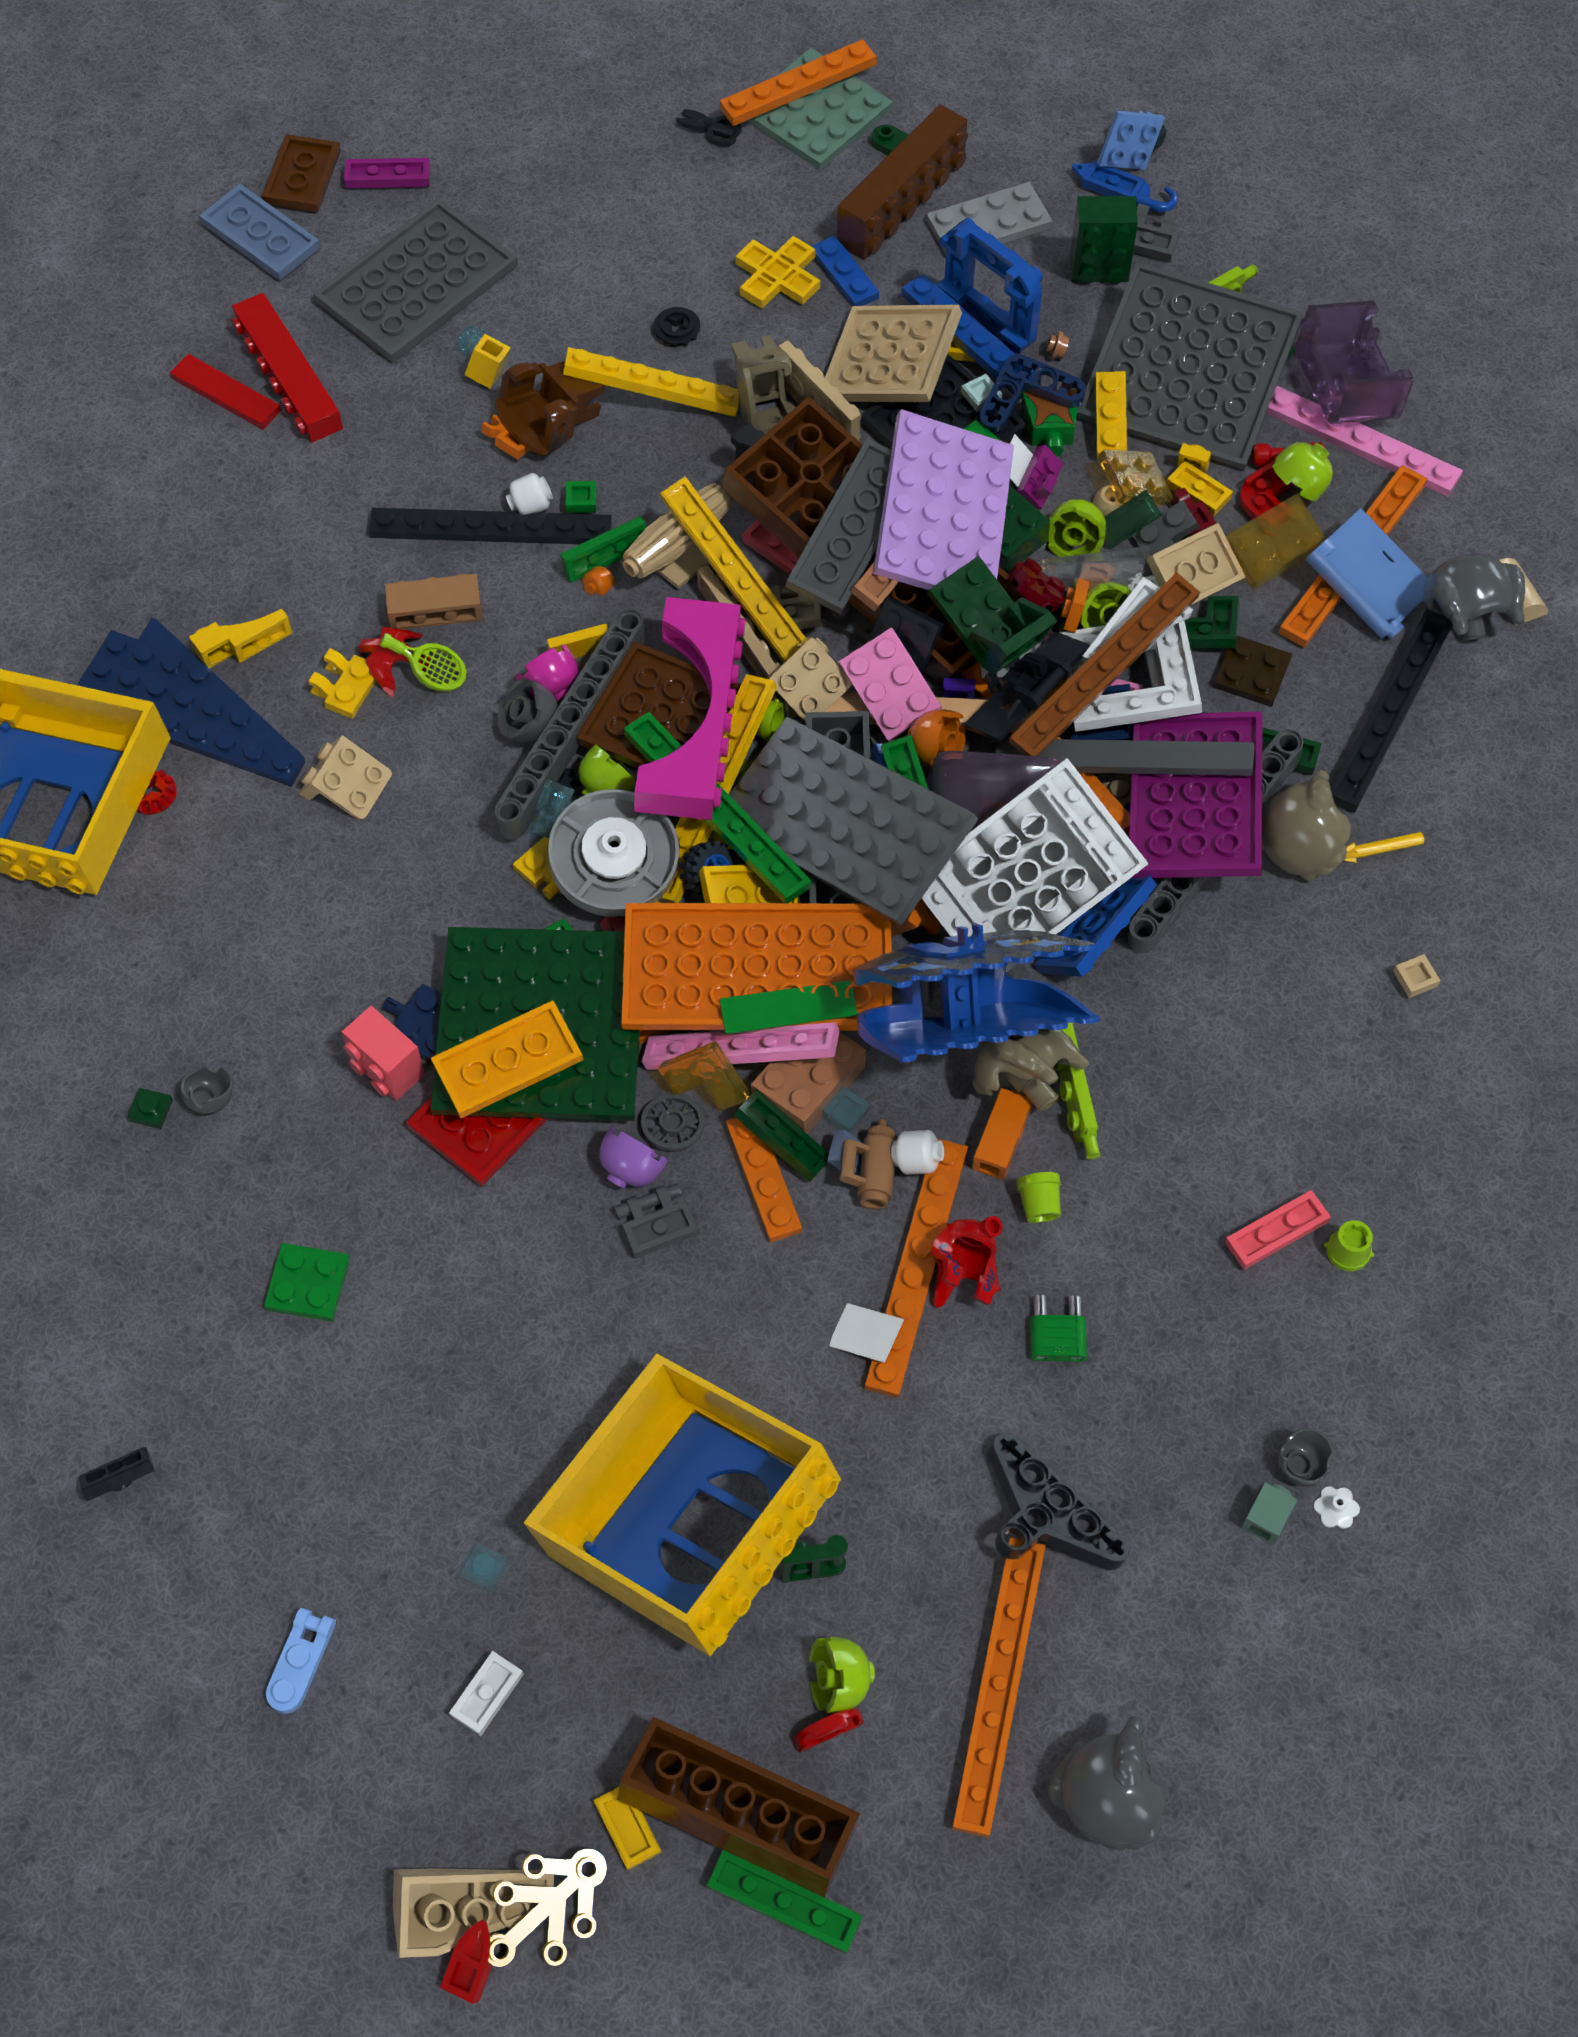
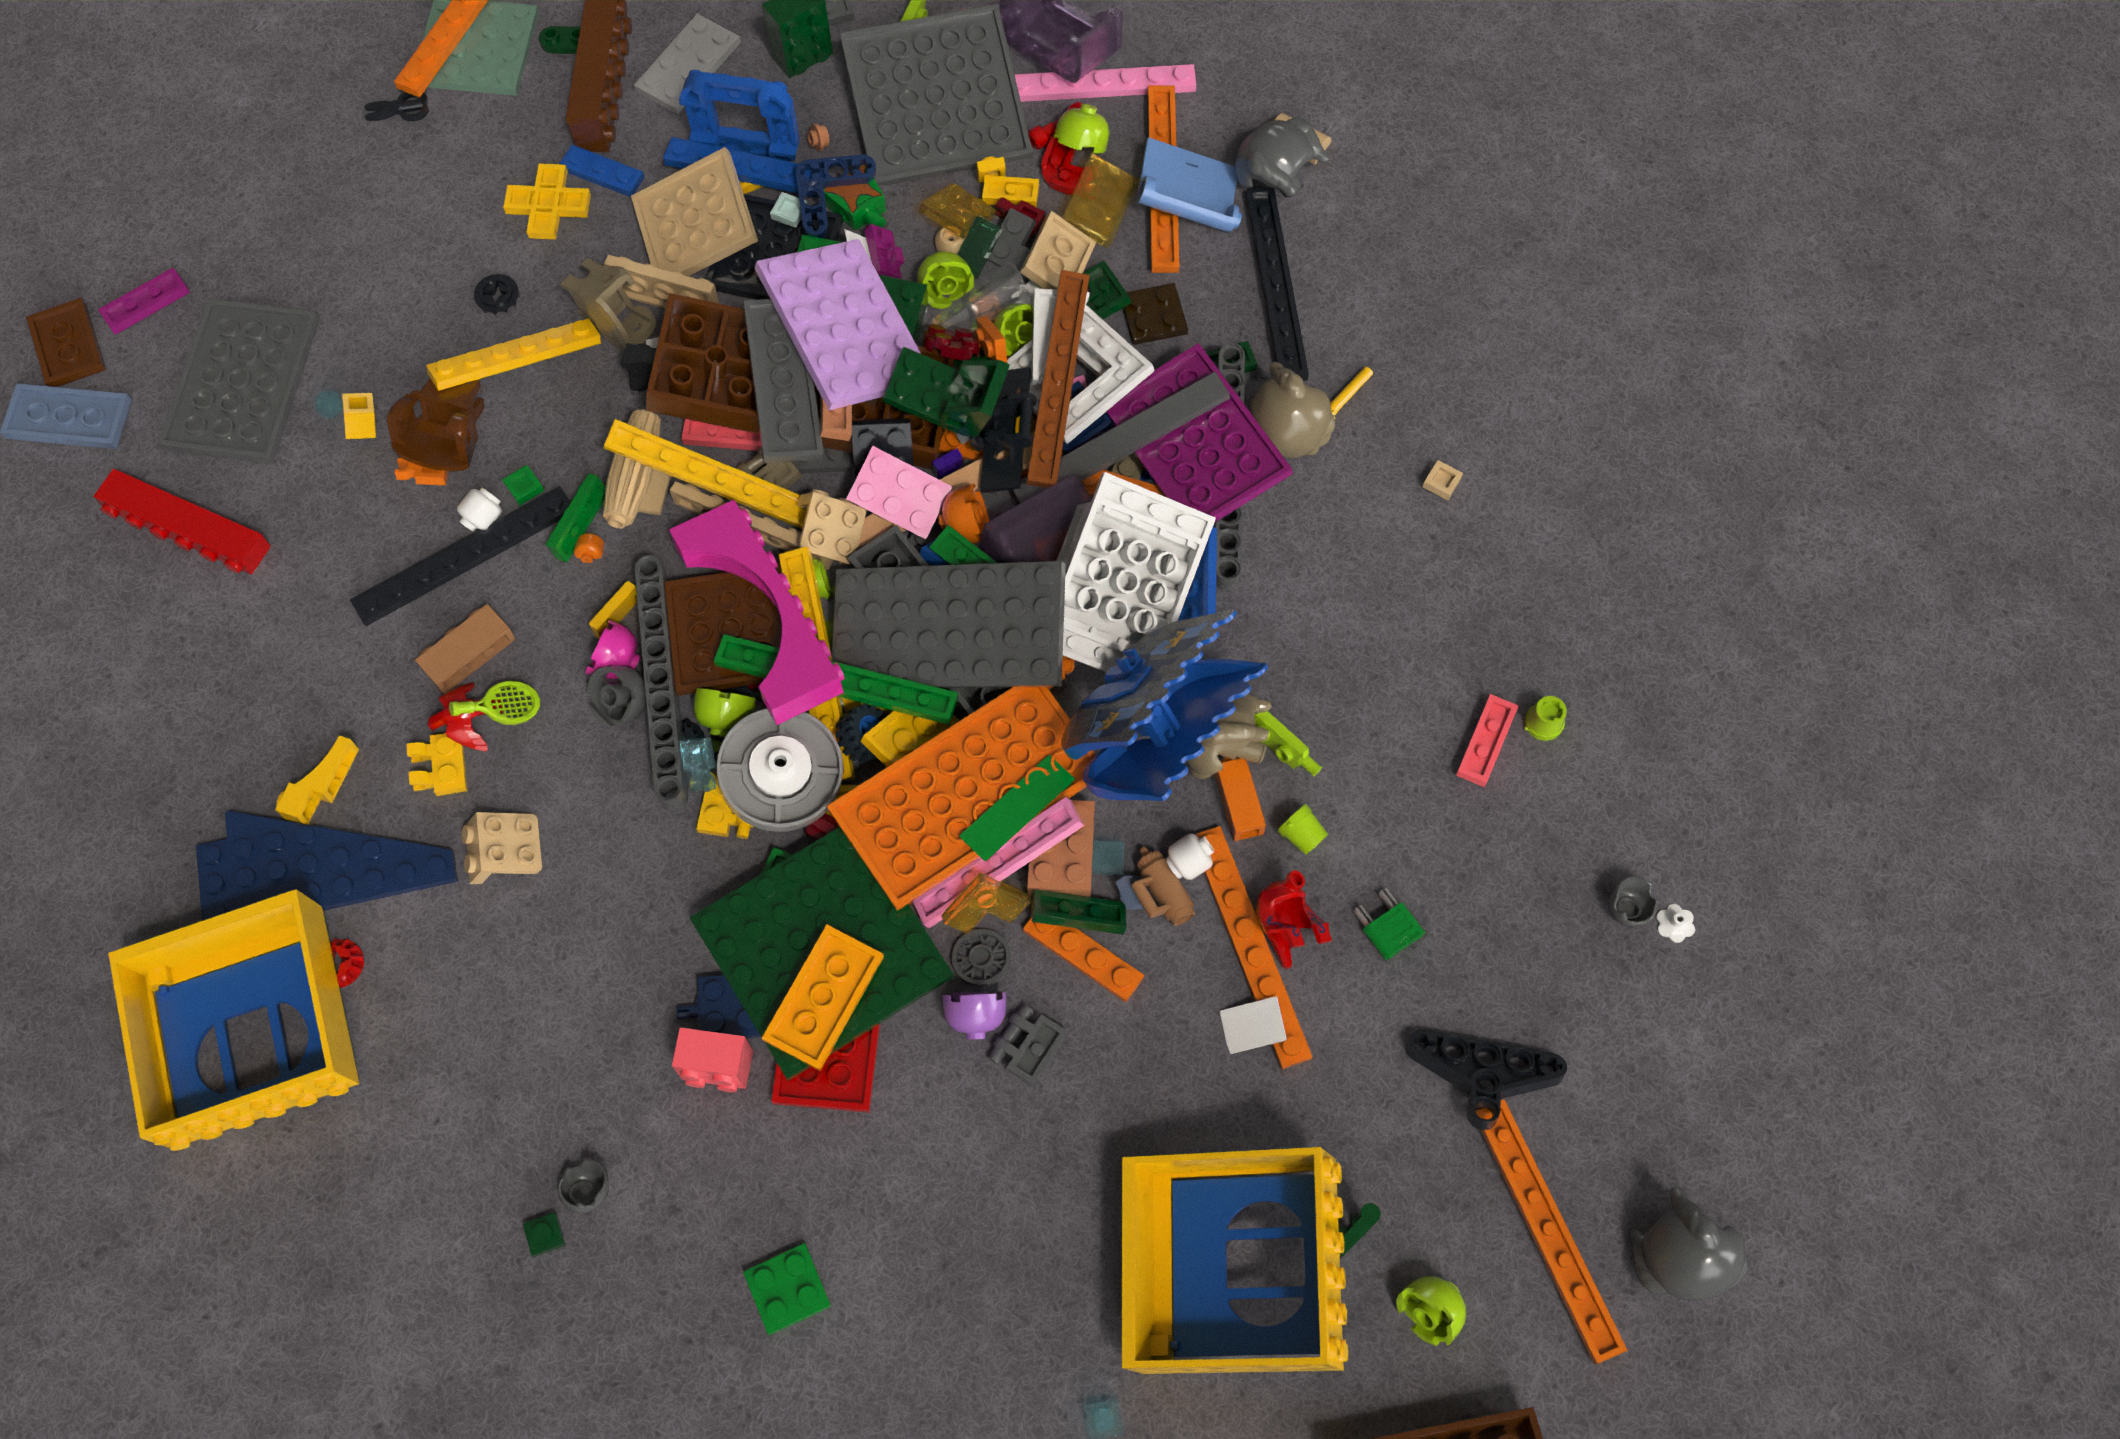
camera: 35 degrees left, 5 degrees up
red tile [170,353,281,430] -> none
red tile [792,1708,864,1753] -> none
yellow plate [1096,371,1127,459] -> none
sand green brick [1241,1482,1297,1546] -> none

